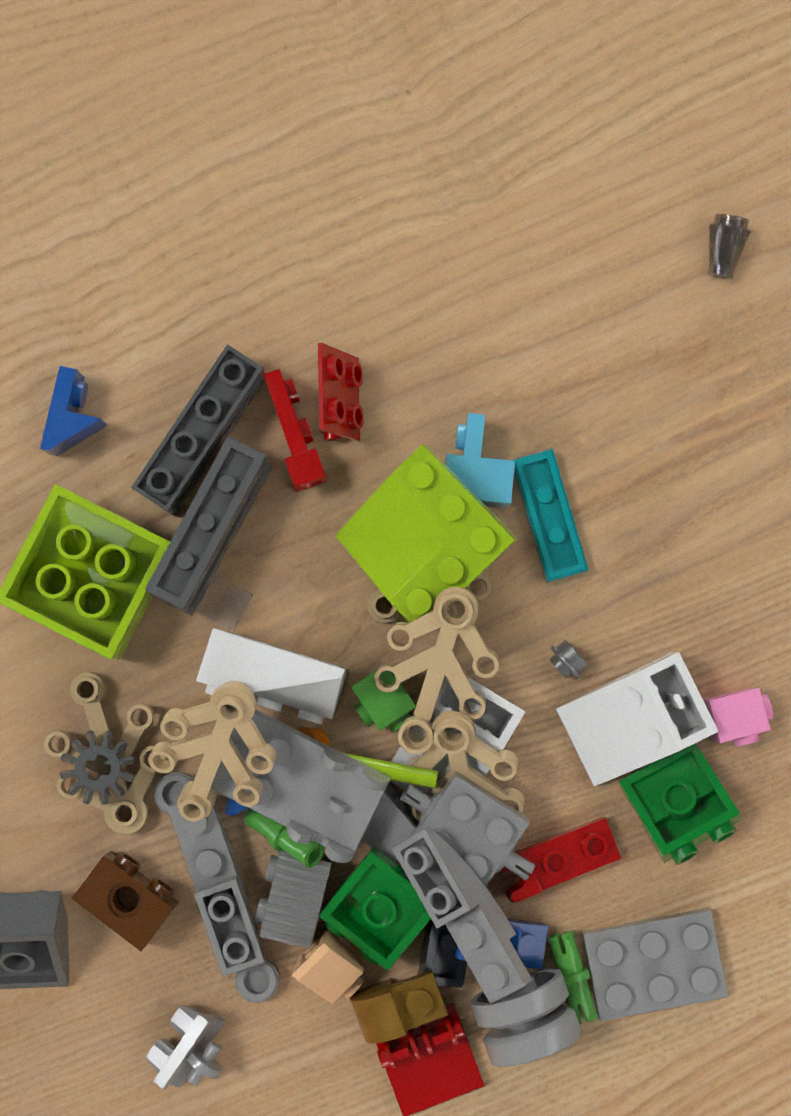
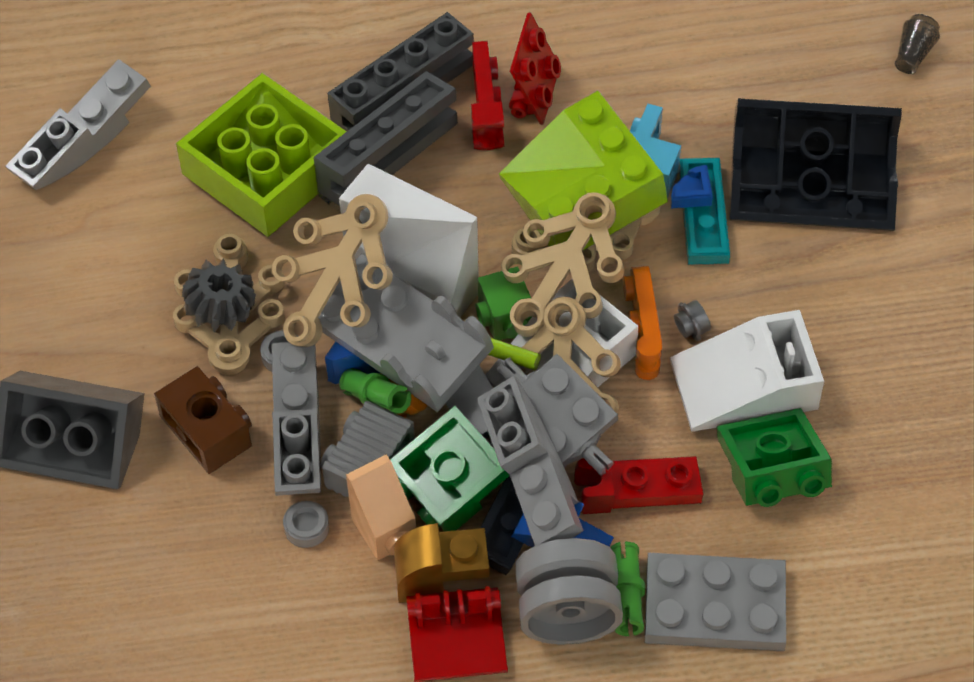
camera: 15 degrees right, 30 degrees down
blue slope [40,366,107,456] -> none
light grey hips [145,1005,225,1089] -> none
bright pink brick [703,687,773,746] -> none
none -> orange plate [623,266,662,380]
none -> blue tile [671,165,713,209]
none -> black piece [730,98,902,231]

